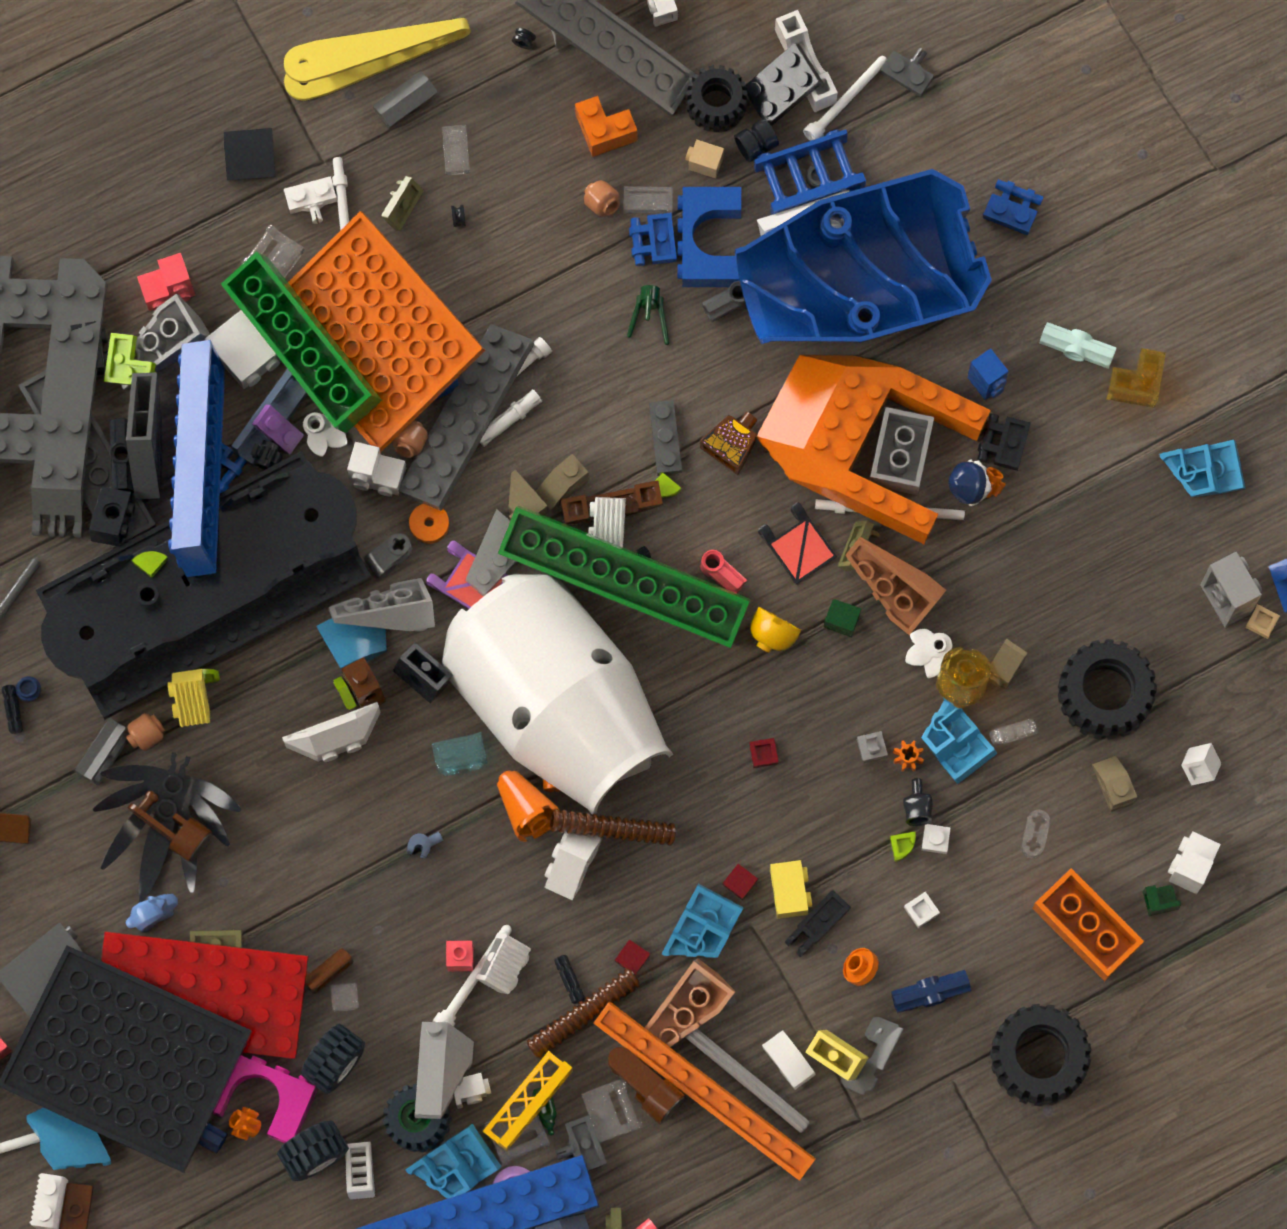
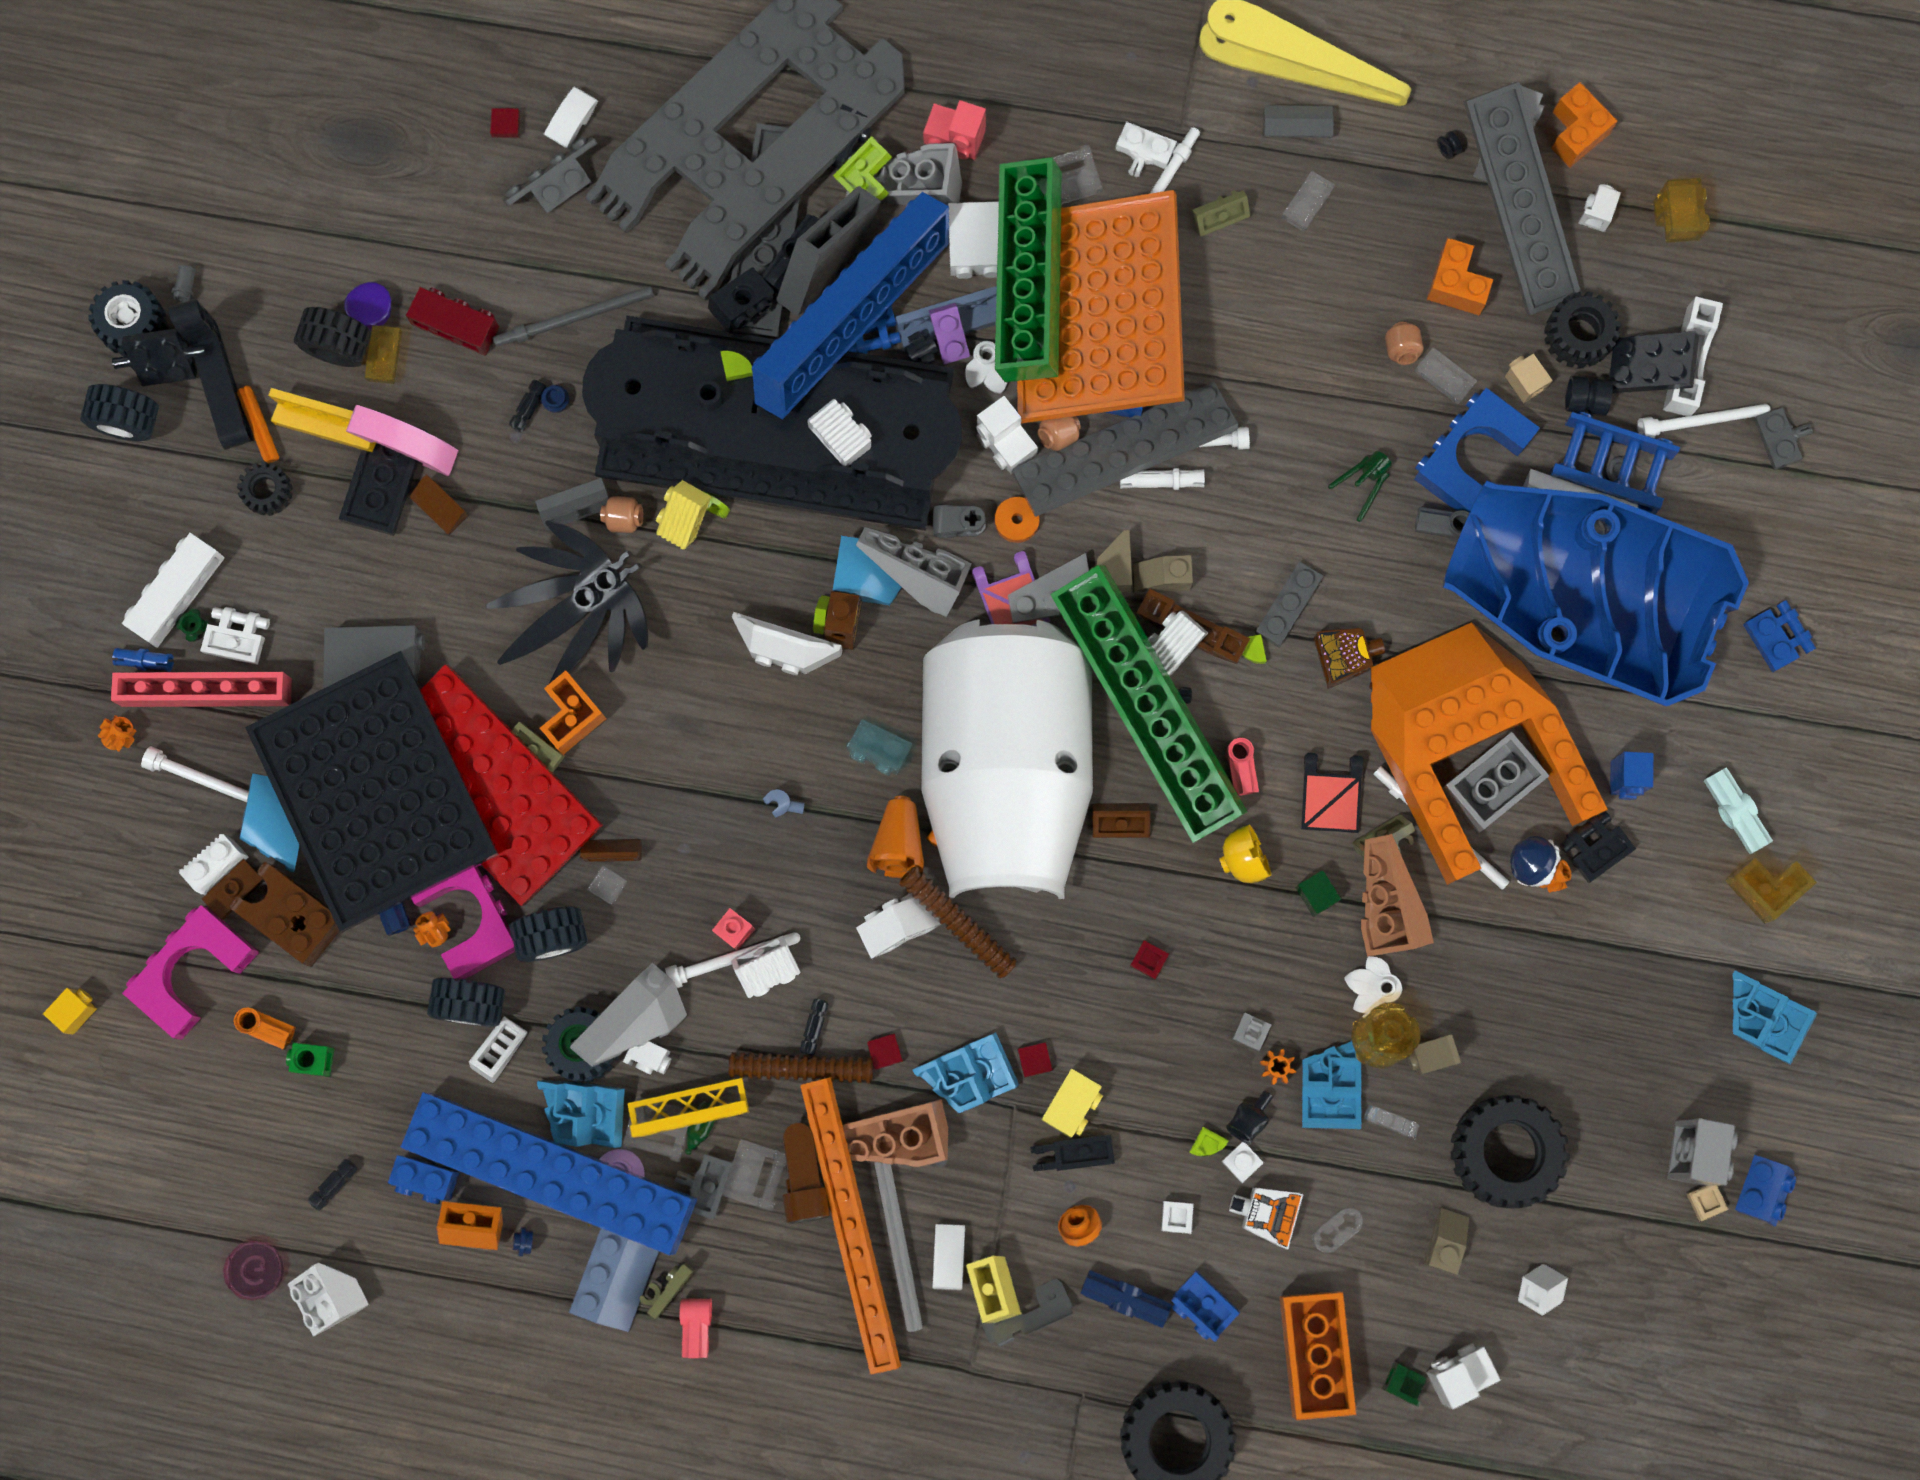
camera: 40 degrees right, 5 degrees up
medium blue animal [126,894,178,932] -> none
reddish brown piece [128,791,212,863] -> none
black slope [224,128,276,181] -> none
black brick [393,643,453,704] -> none
black bush [451,205,466,227] -> none
blue plate [629,213,677,267] -> none
none -> reddish brown brick [229,862,339,967]
none -> orange brick [540,671,606,755]
none -> white brick [808,399,872,467]
none -> reddish brown slope [1092,803,1150,838]
none -> blue bracket [1171,1270,1240,1342]
none -> torso [1229,1188,1303,1249]

